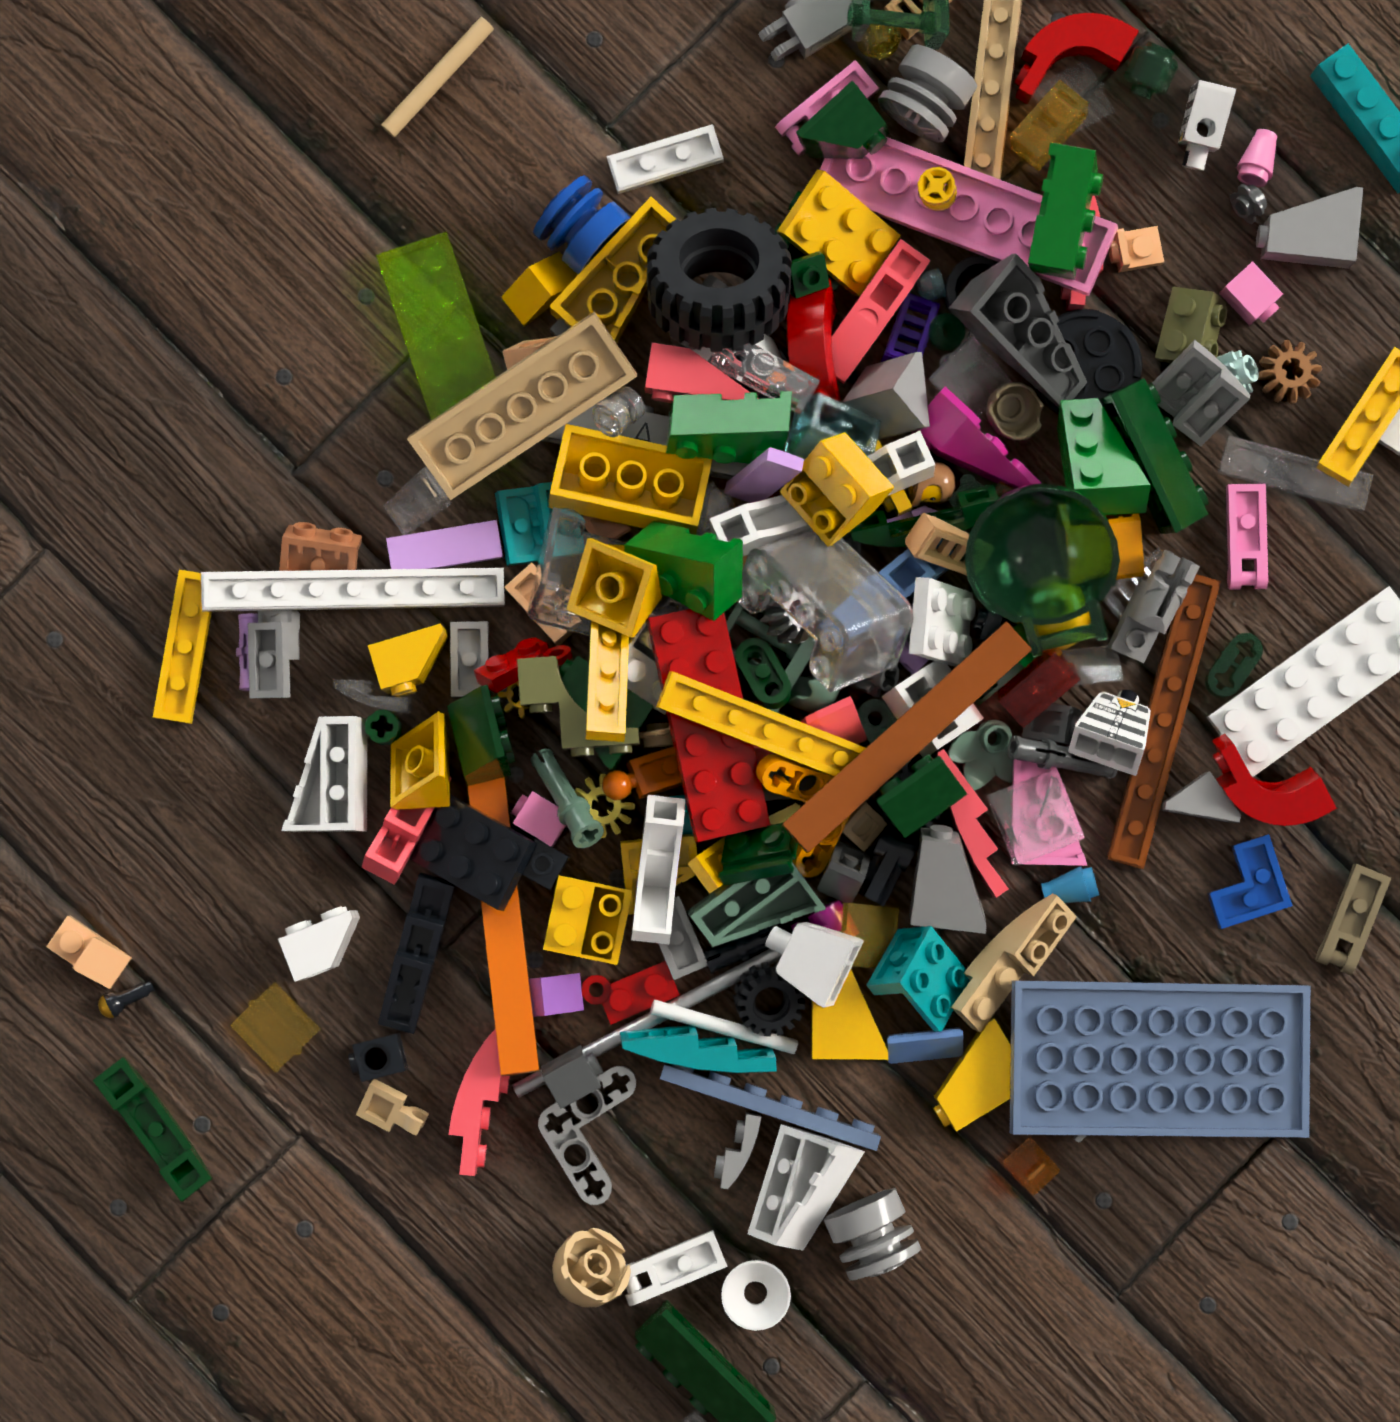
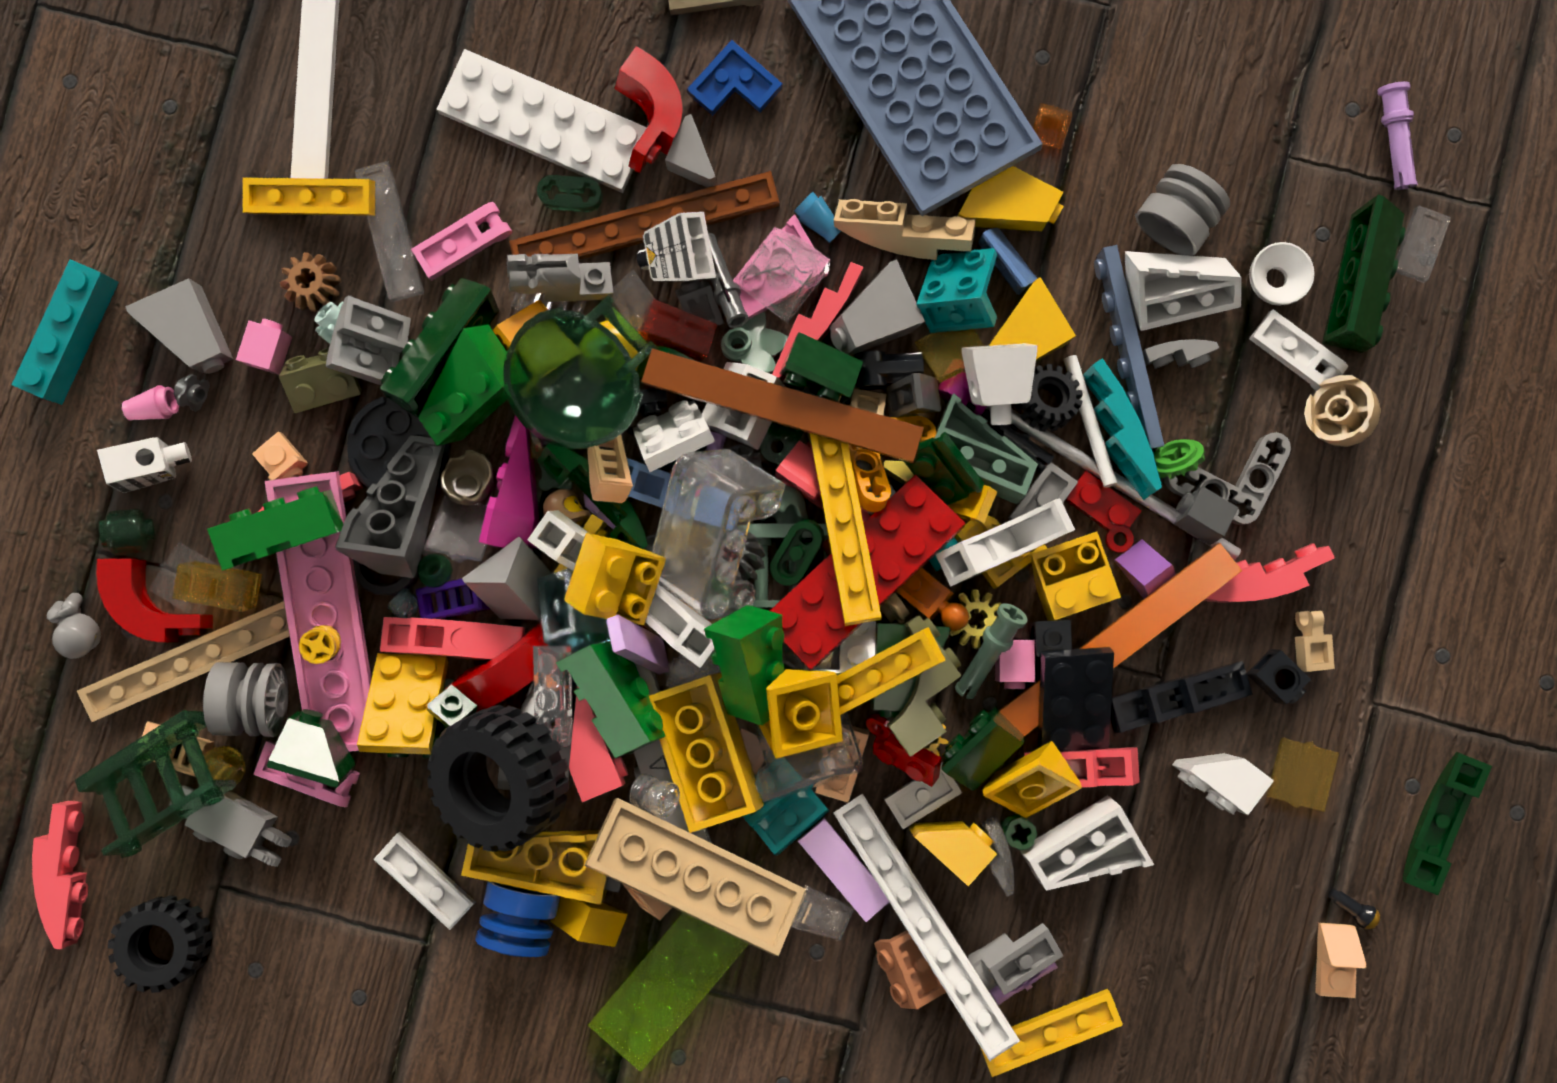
camera: 115 degrees left, 0 degrees up
none -> bright green gear [1153,439,1205,479]

